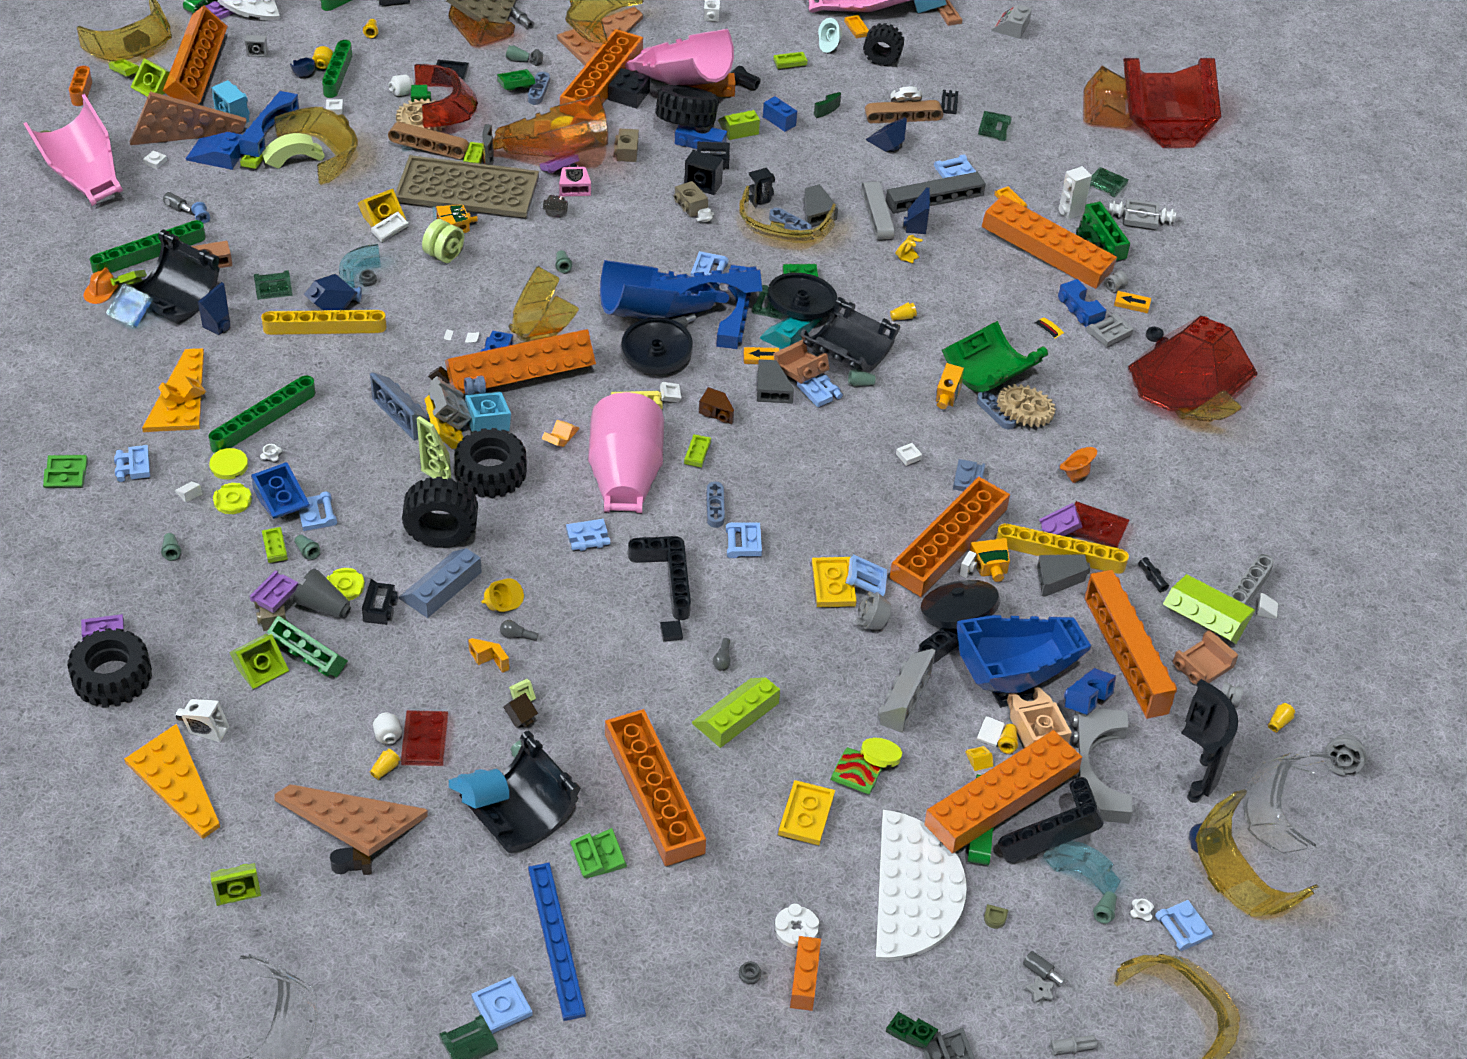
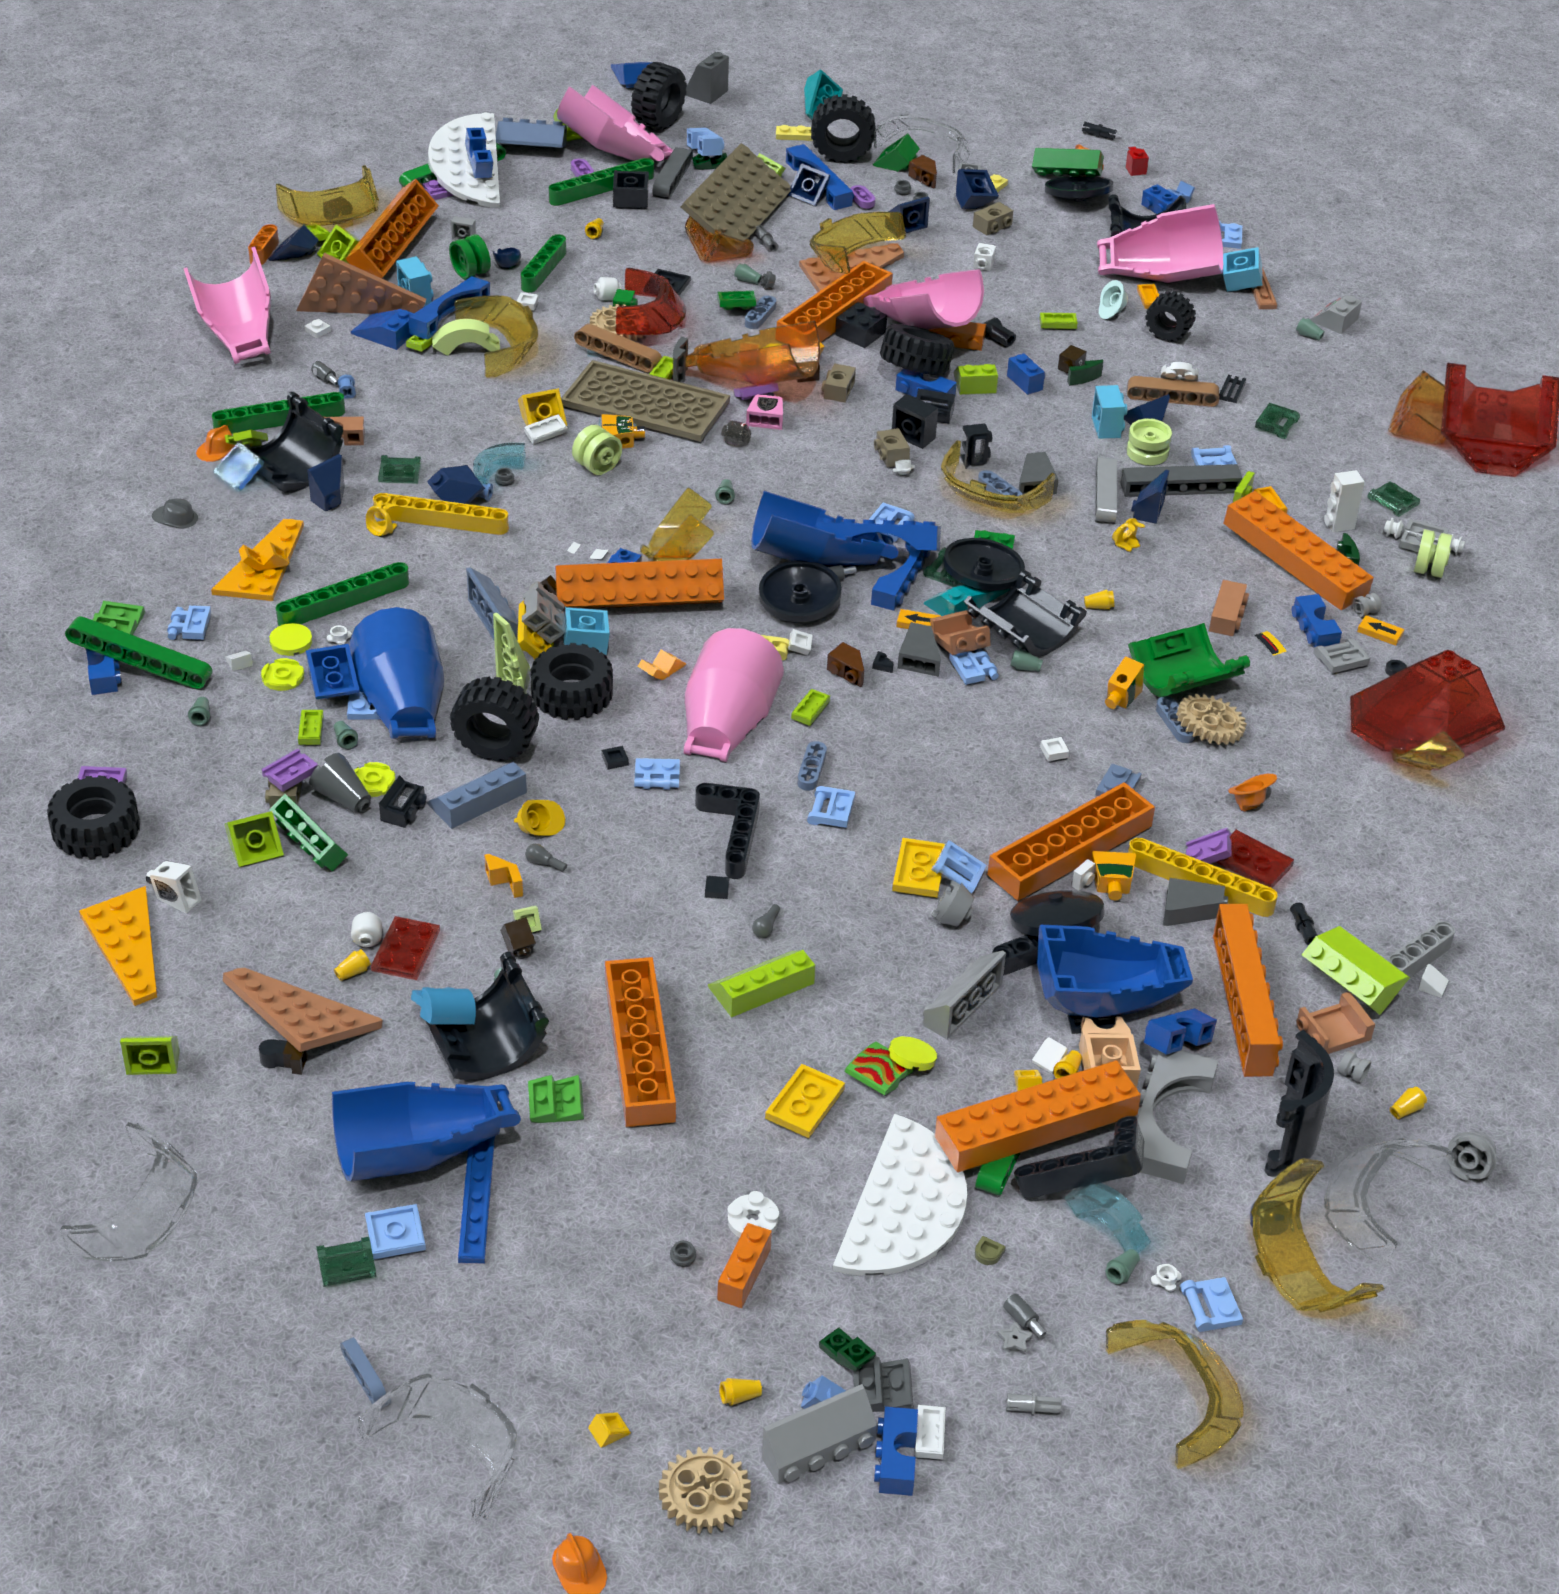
camera: 15 degrees right, 5 degrees down
yellow head [312,46,333,70] -> none
sand blue wheel [464,376,486,395] -> none
green brick [1082,201,1130,261] -> none
none -> green beam [65,616,213,689]
none -> blue arch [86,648,121,695]
none -> dark grey piece [152,498,198,529]
none -> dark blue slope [268,224,319,261]
none -> blue windscreen [332,1082,521,1182]
none -> blue windscreen [349,607,444,739]
none -> yellow piece [366,500,398,537]
none -> green wheel [449,234,491,280]
none -> black tile [601,746,629,770]
none -> black tile [872,651,894,673]
none -> dark brown brick [1058,345,1087,373]
none -> medium azure brick [1091,385,1127,439]
none -> yellowish green wheel [1127,419,1172,465]
none -> nougat brick [1209,580,1249,636]
none -> lime plate [1233,471,1255,502]
none -> sand green cone [1296,318,1325,341]
none -> yellowish green wheel [1414,529,1452,578]

